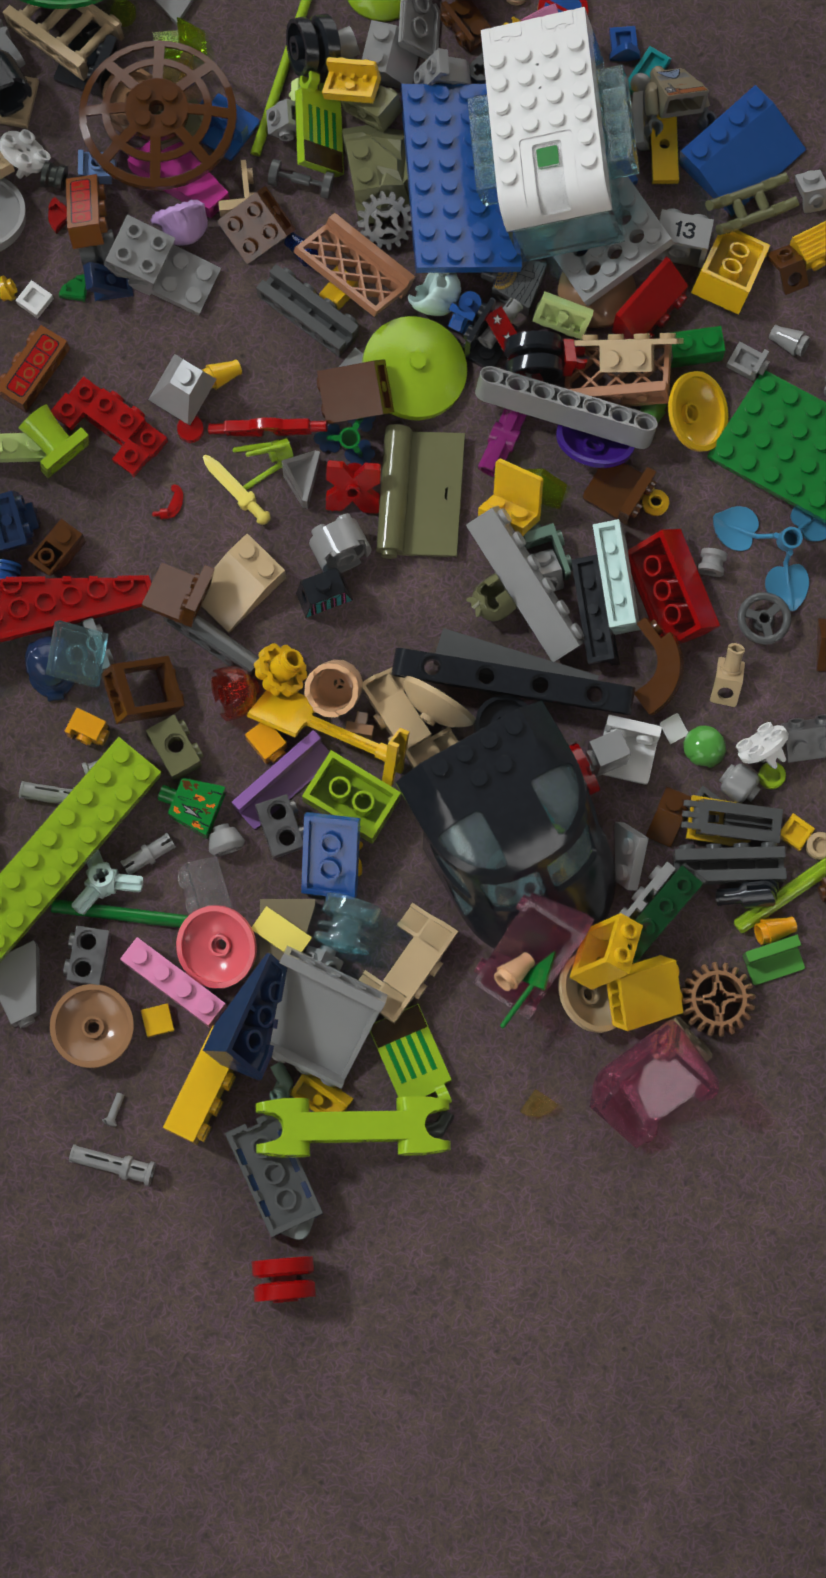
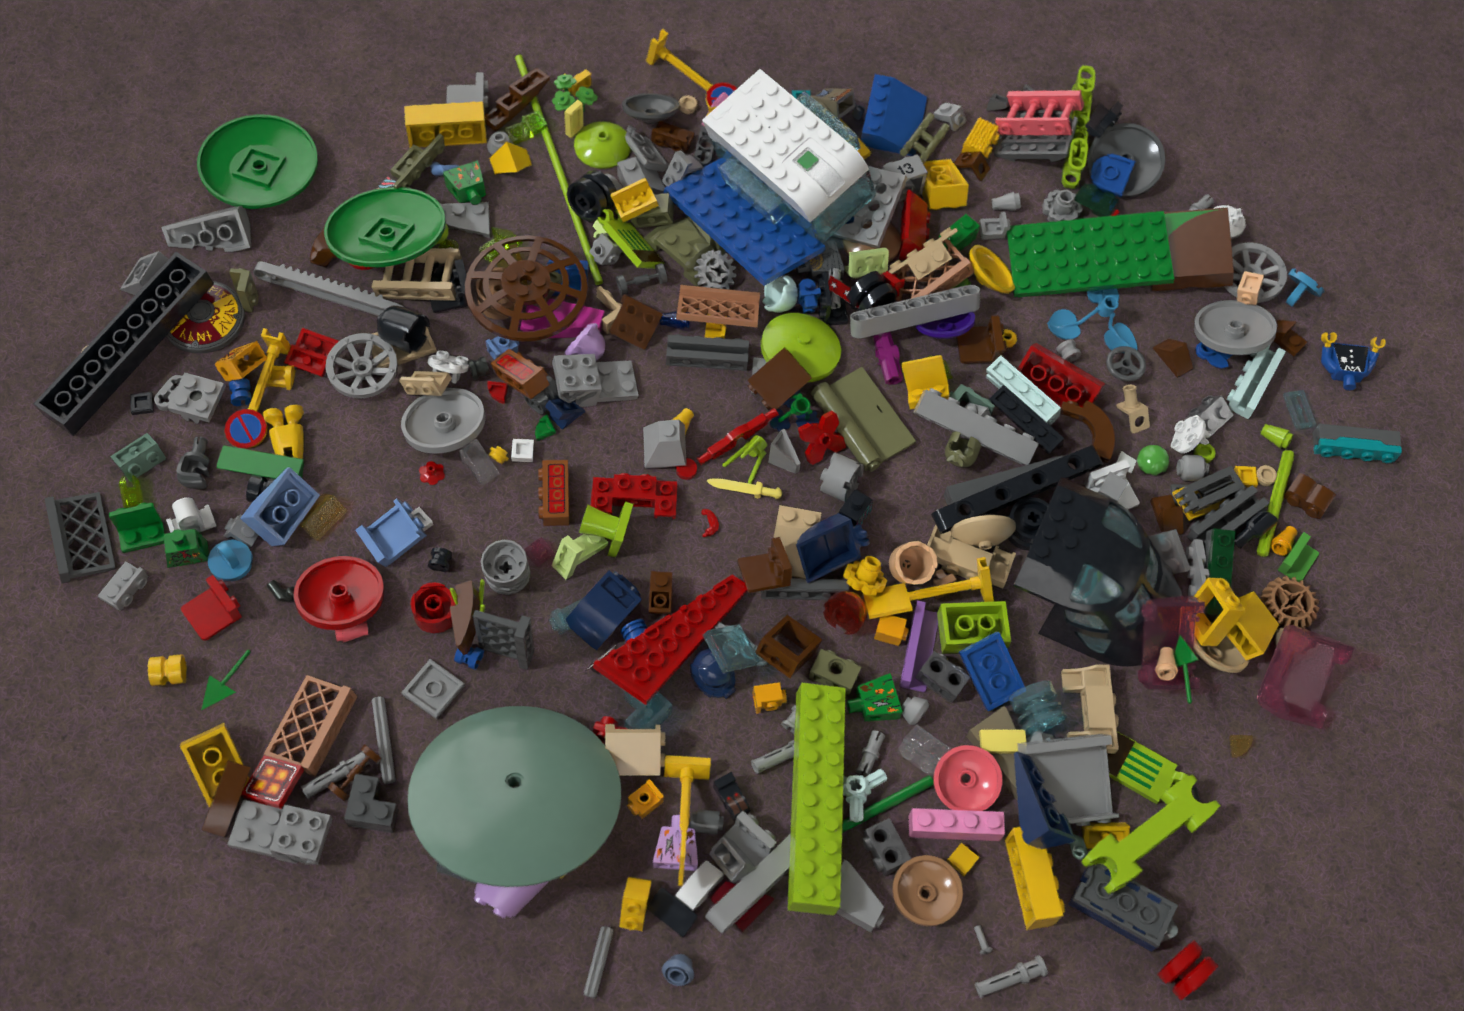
camera: 40 degrees left, 15 degrees down
none -> dark blue piece [796,513,870,583]

